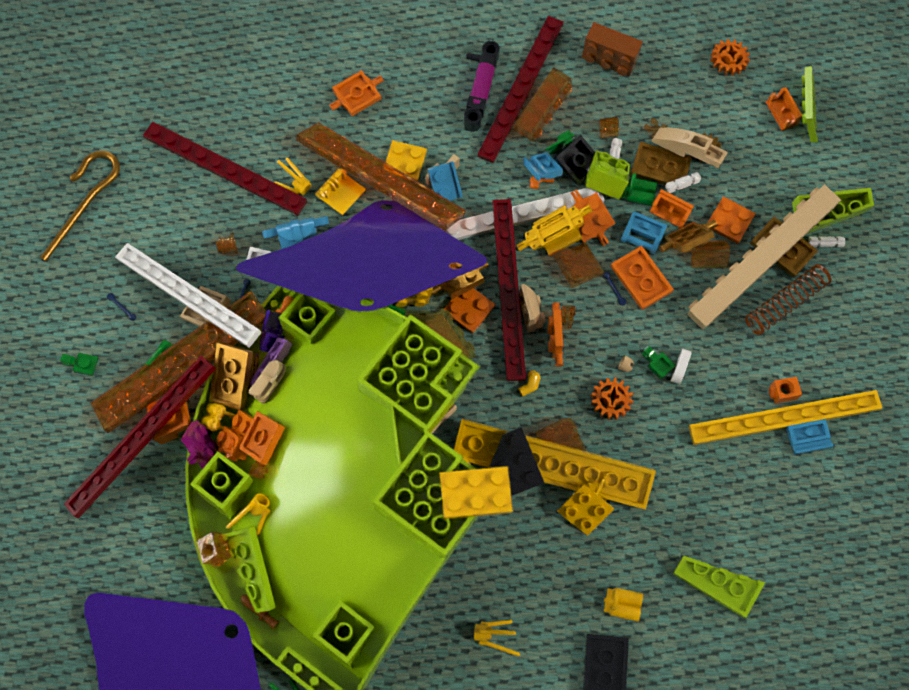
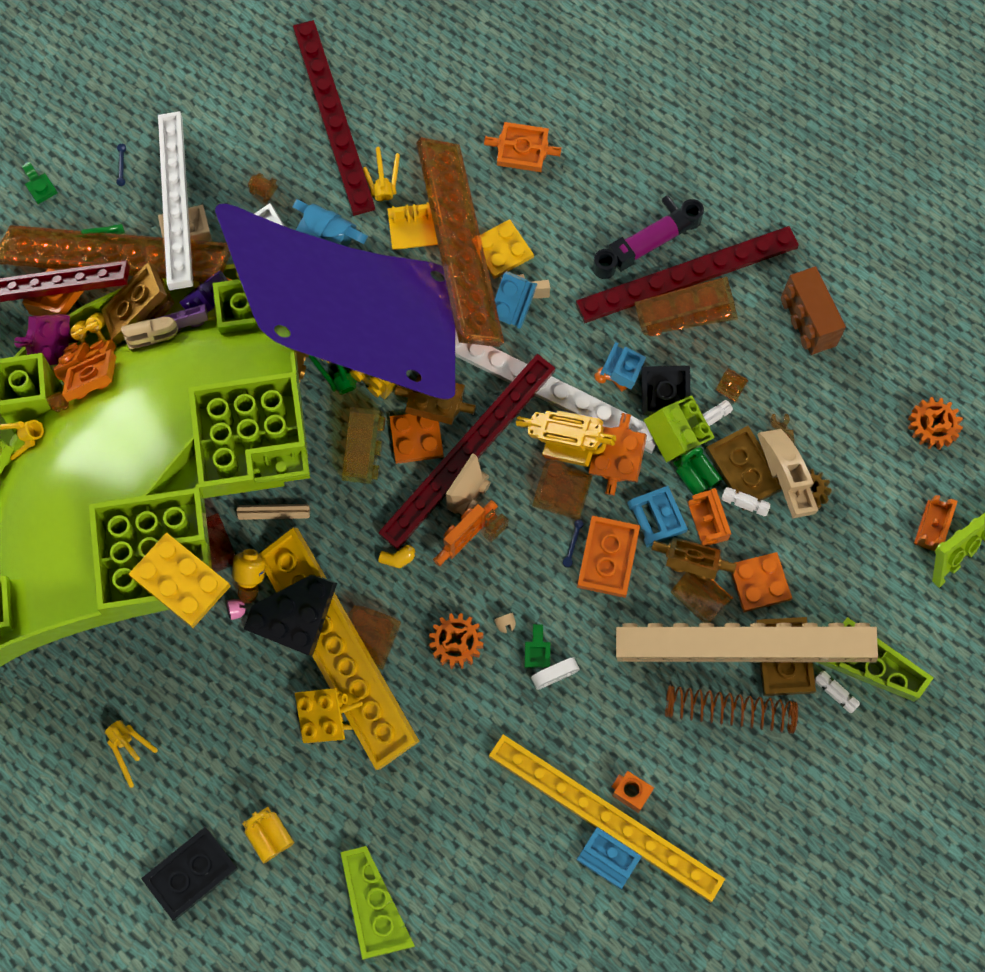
camera: 45 degrees right, 0 degrees up
pearl gold piece [40,150,120,262] -> none
green plate [545,130,575,154] -> none

